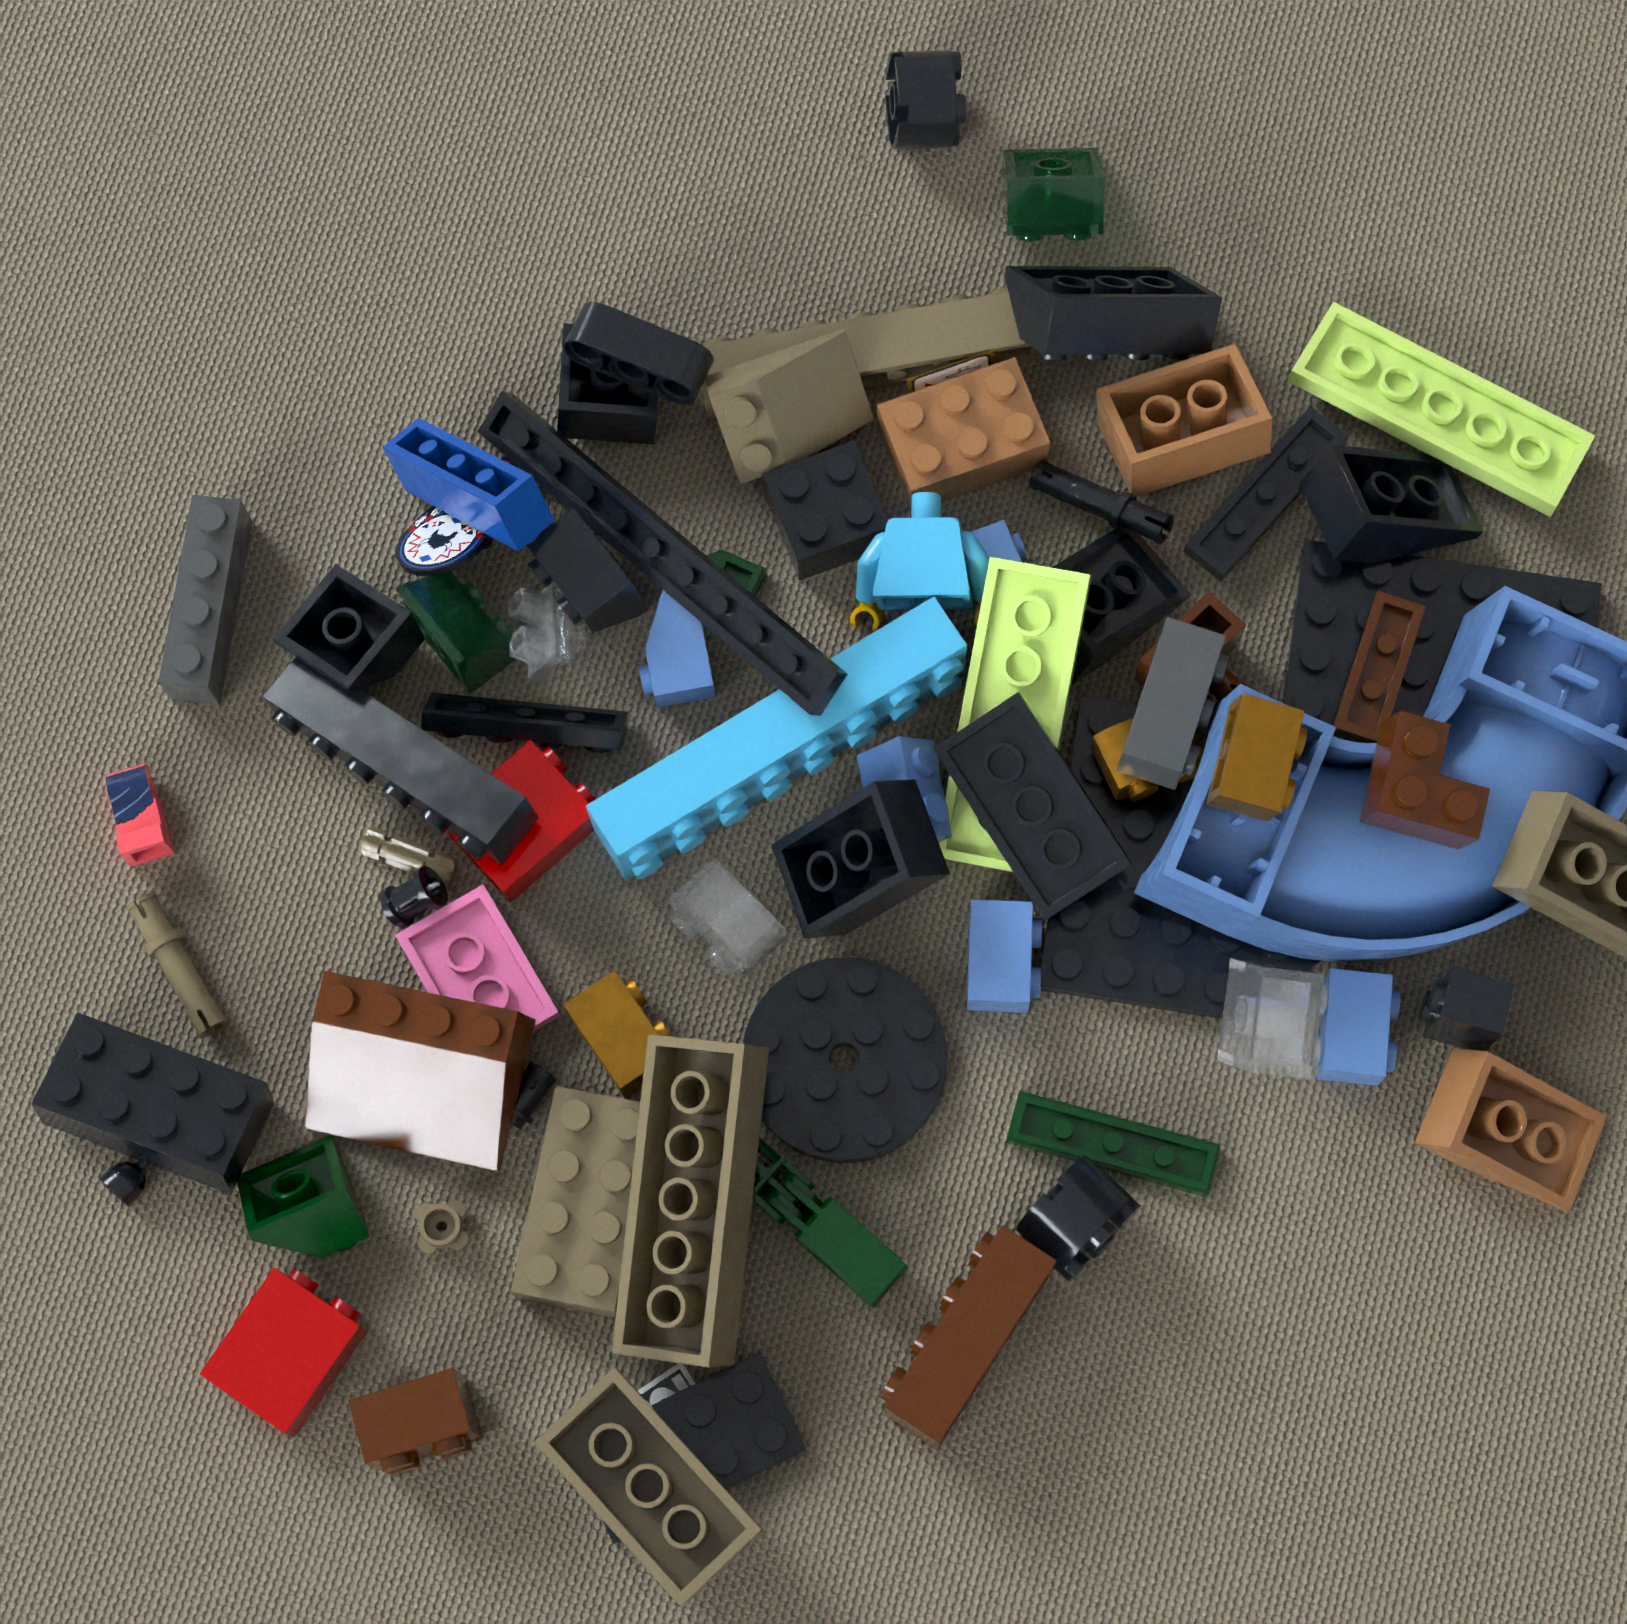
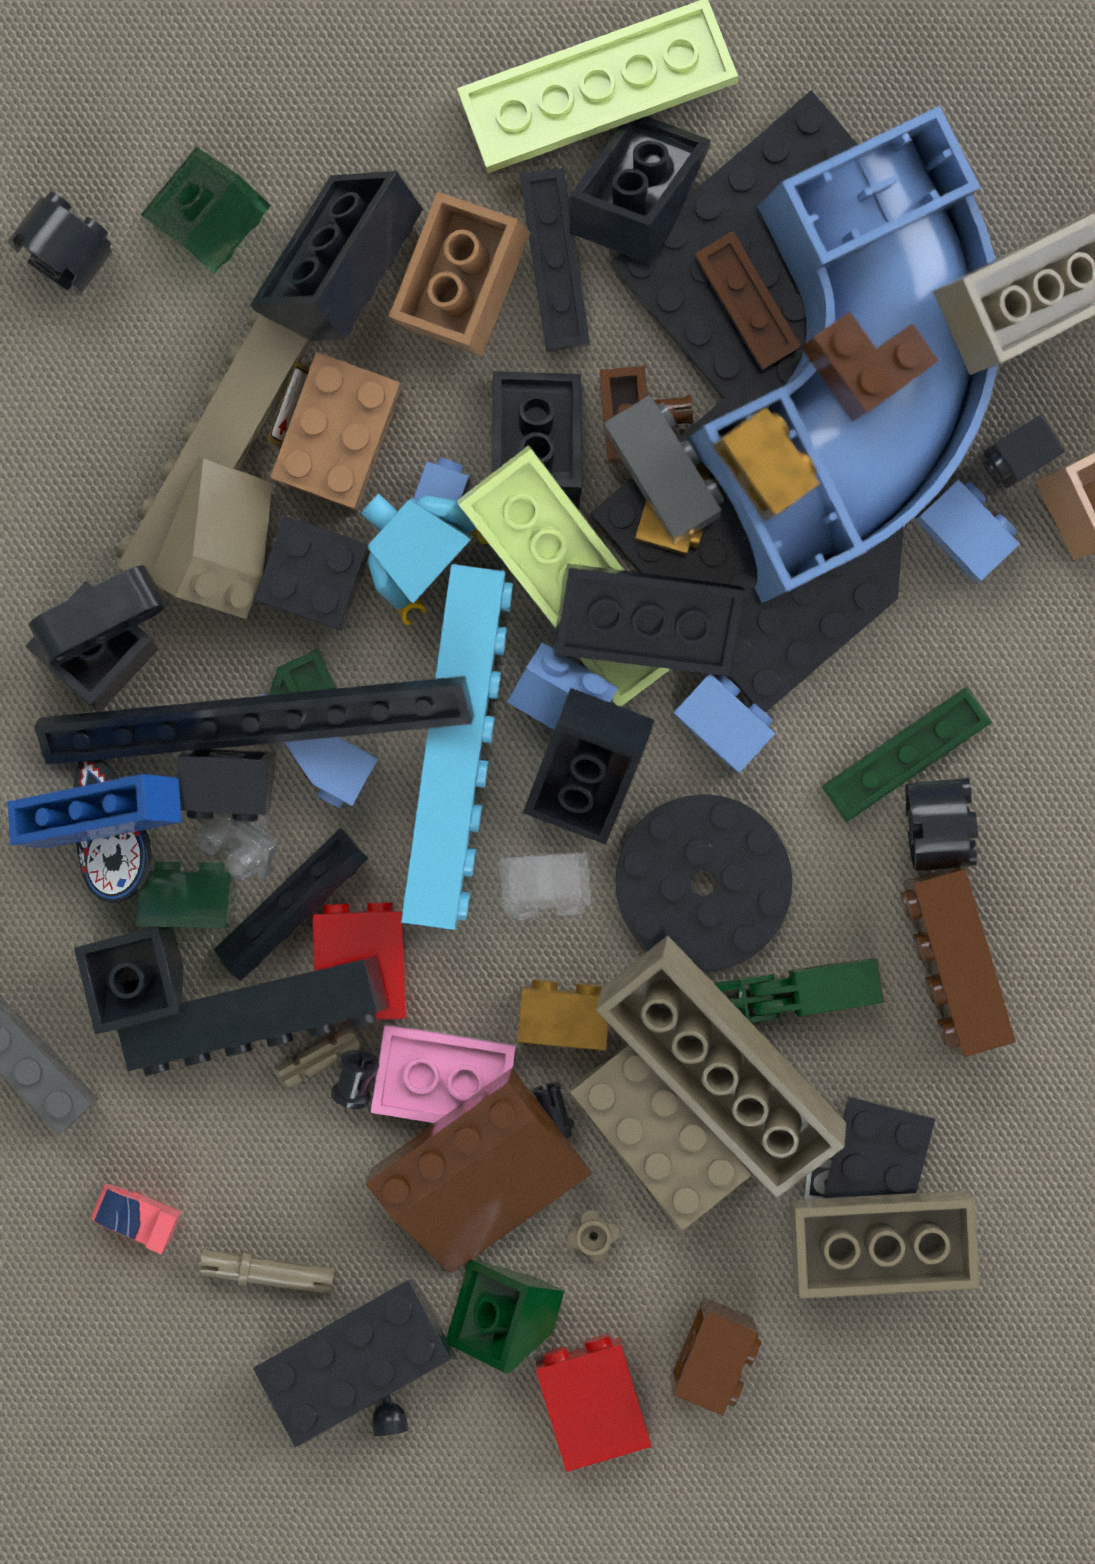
camera: 50 degrees left, 15 degrees up
black pin [1030,460,1174,545] -> none
clear brick [1217,958,1328,1080] -> none

